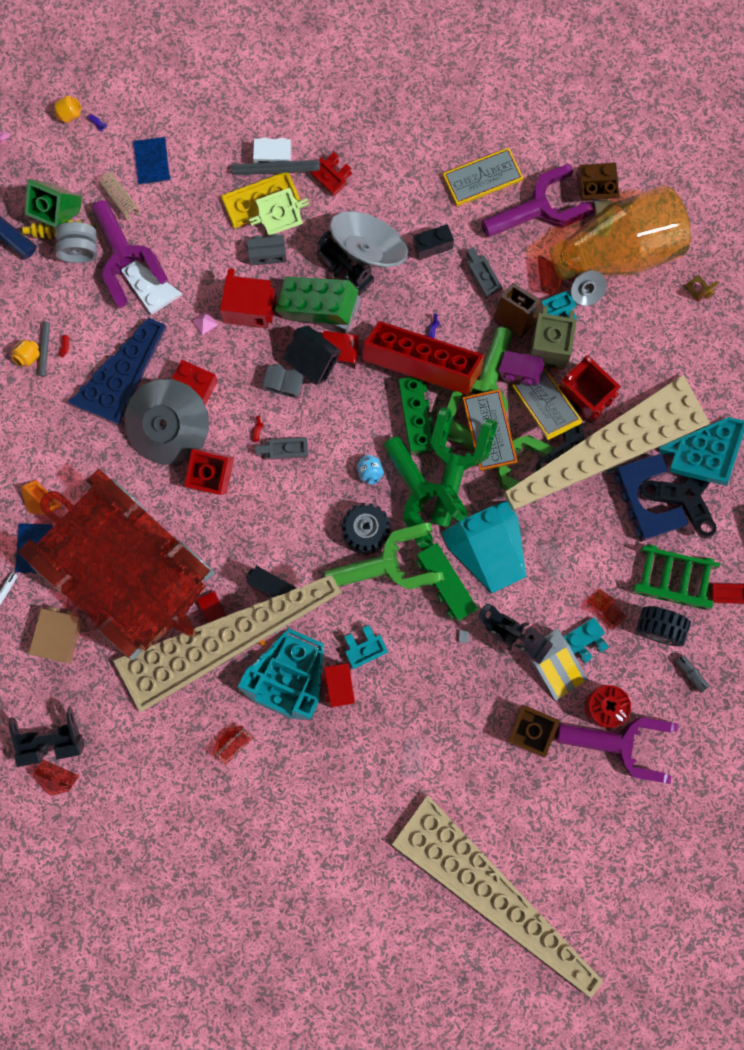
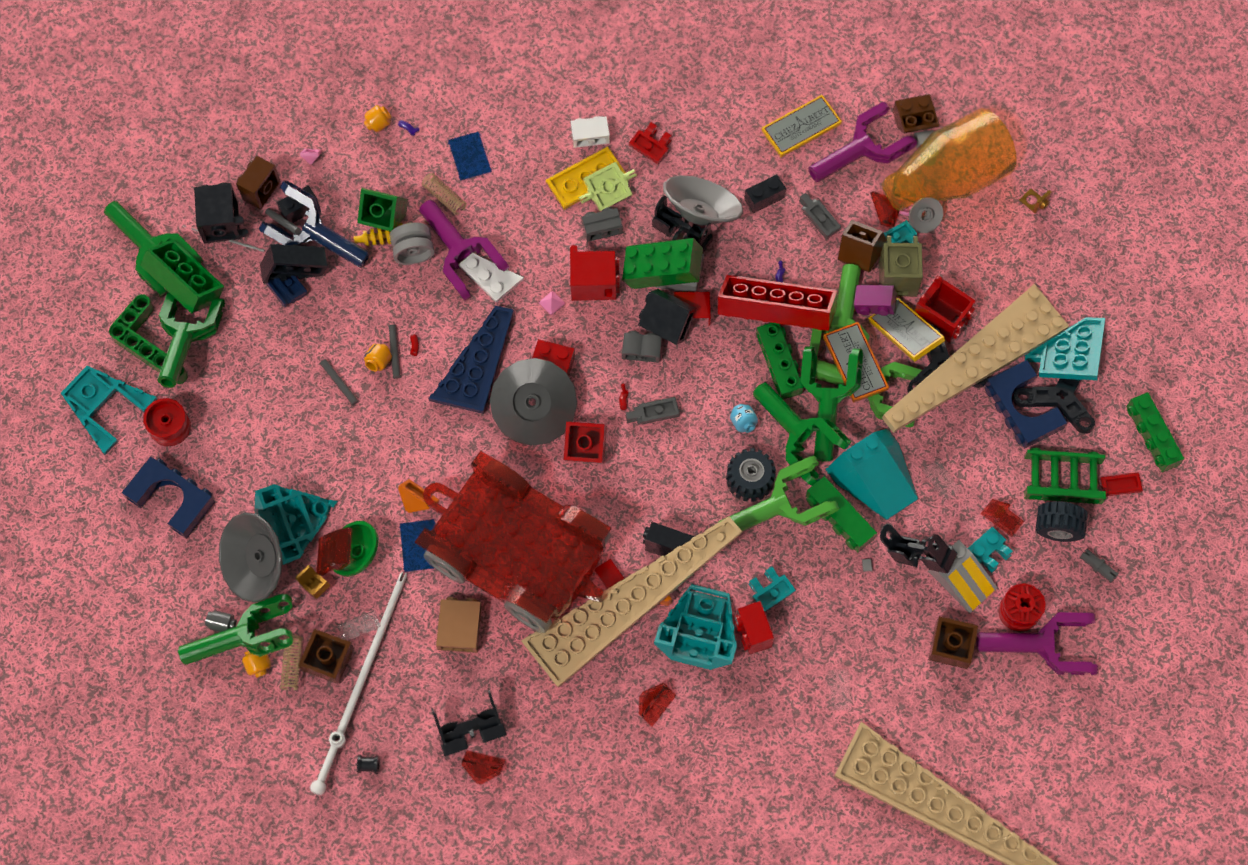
camera: 10 degrees left, 10 degrees down
dark grey axle [231,160,320,175] -> none

